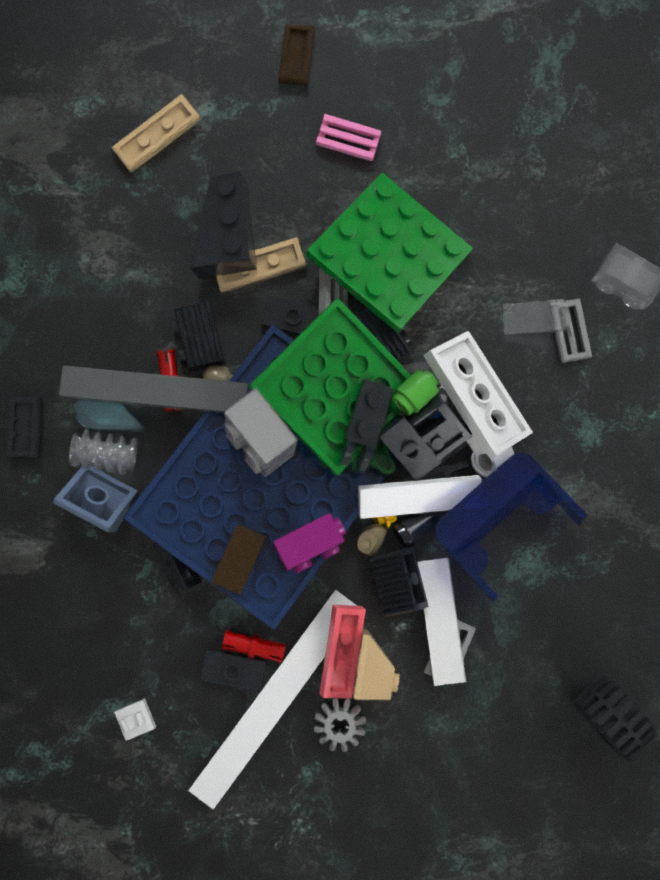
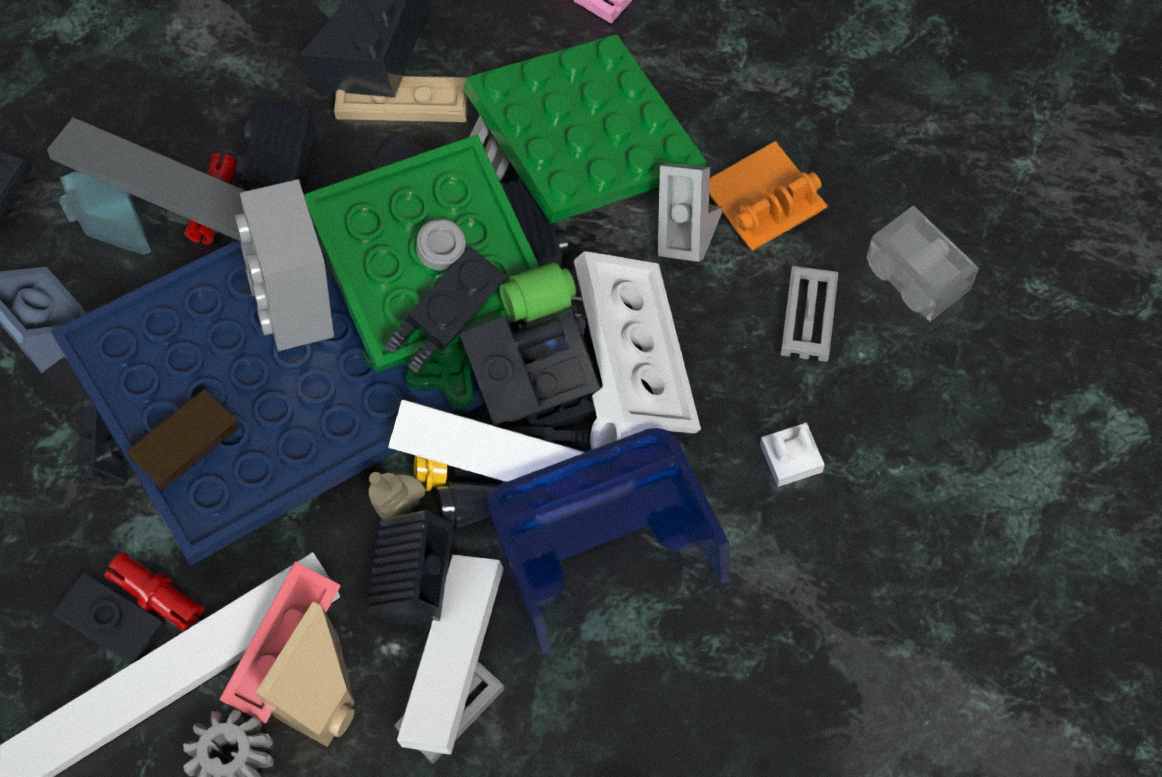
camera: 20 degrees right, 20 degrees down
clear piece [69,430,137,475] -> none
magenta brick [273,513,346,574] -> none
clear plate [503,299,566,335] -> none
none -> light grey tile [416,219,466,271]
none -> light grey slope [658,163,722,262]
none -> orange hinge [709,141,827,251]
none -> white tile [760,423,825,487]

